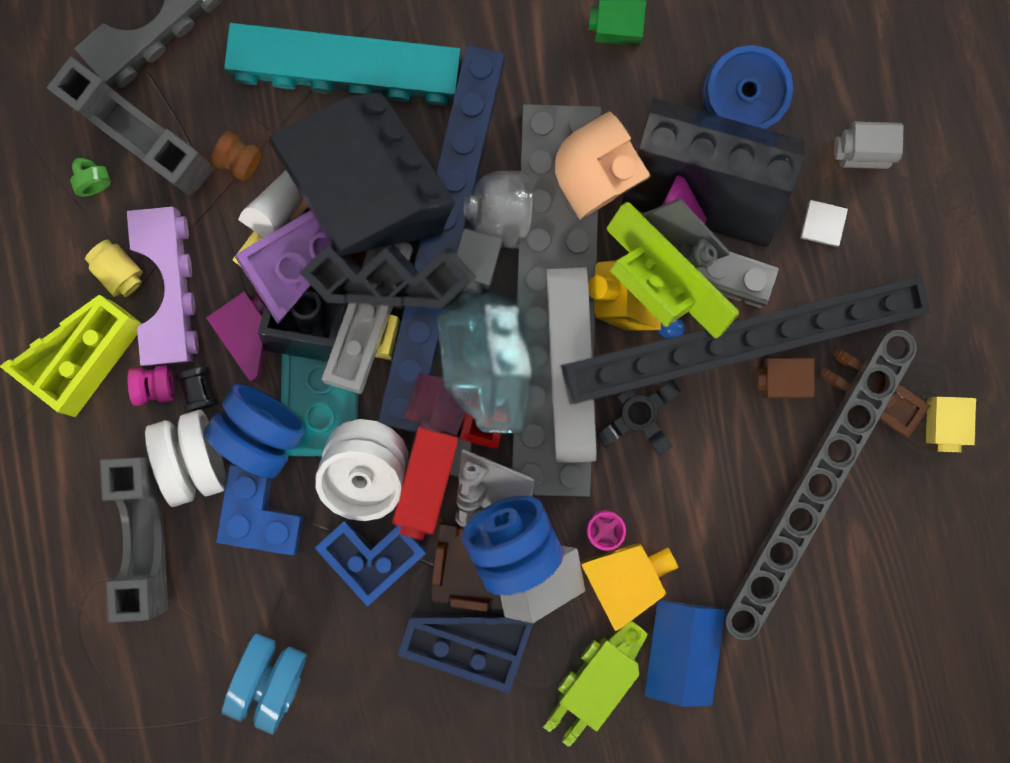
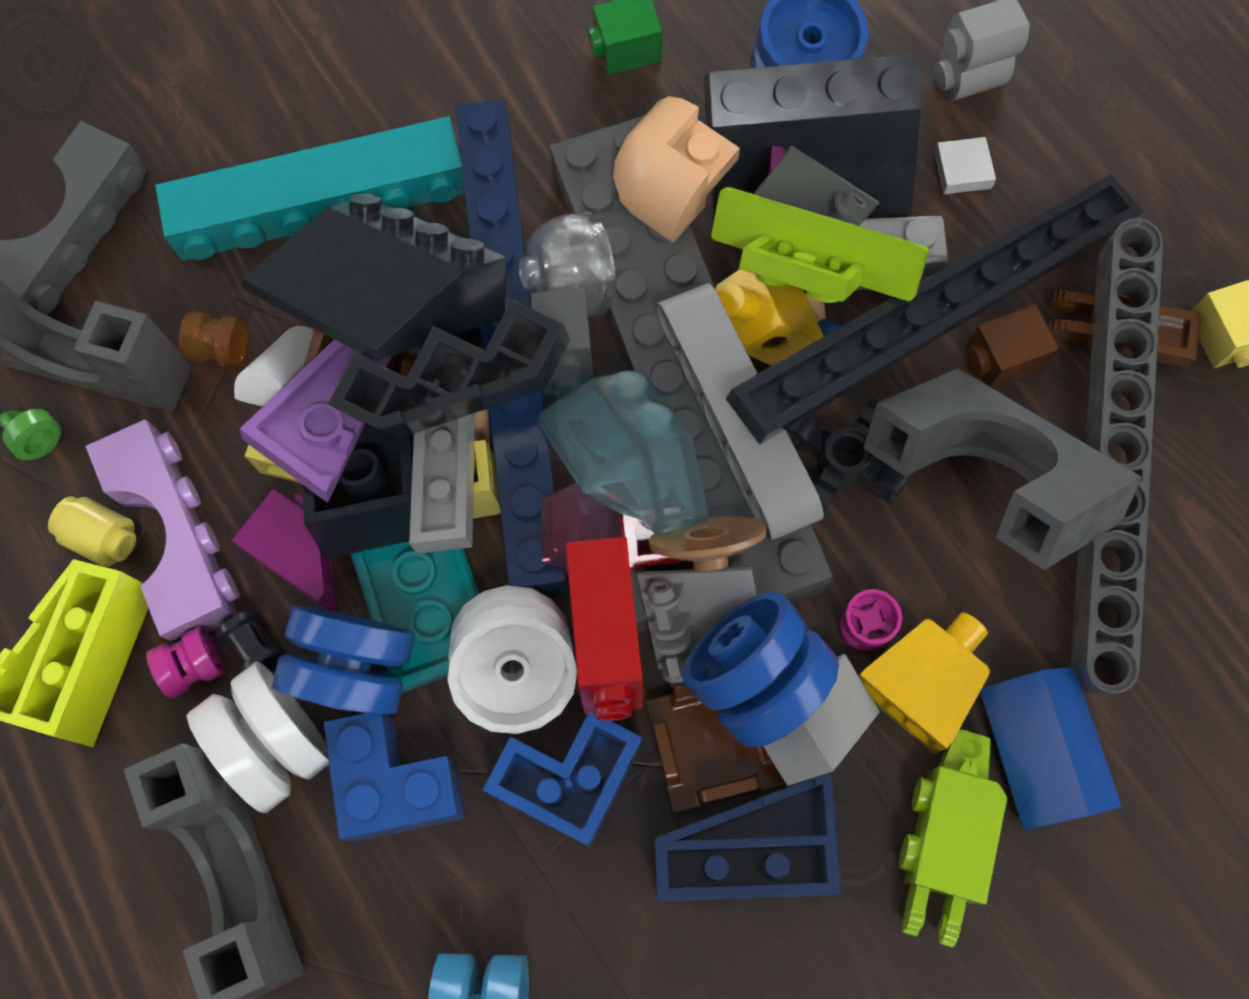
camera: 20 degrees left, 15 degrees down
none -> medium nougat dish [649,516,766,572]
none -> dark grey arch [864,368,1142,570]

